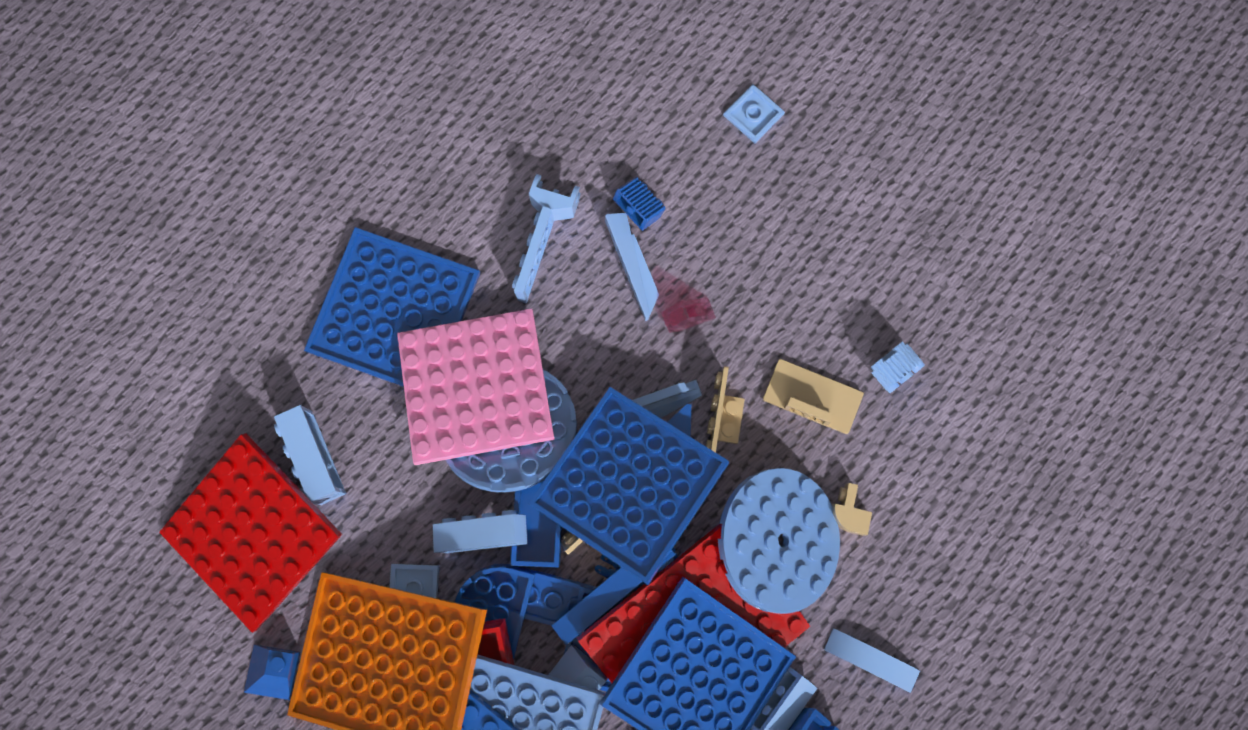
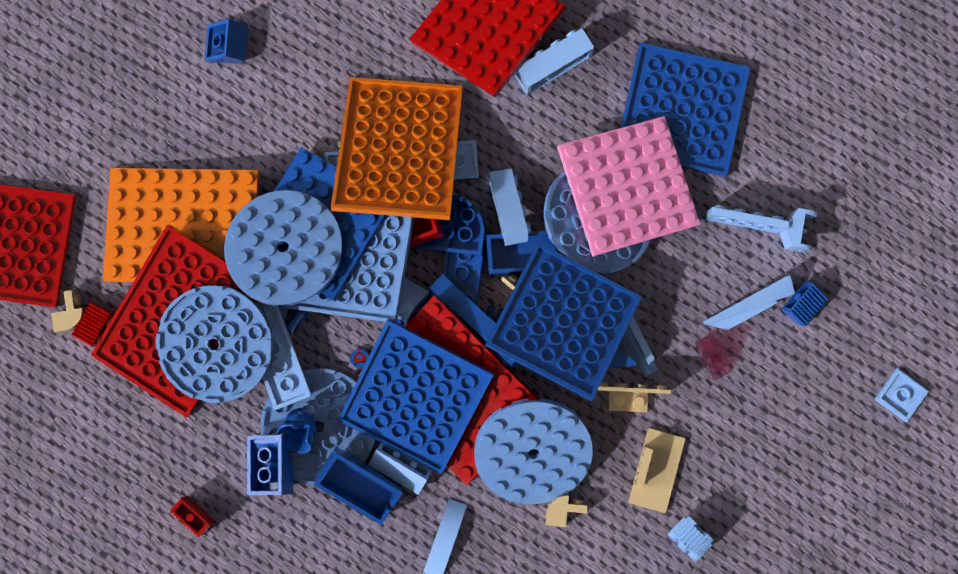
camera: 80 degrees right, 5 degrees up
blue slope [244,644,300,700] -> none

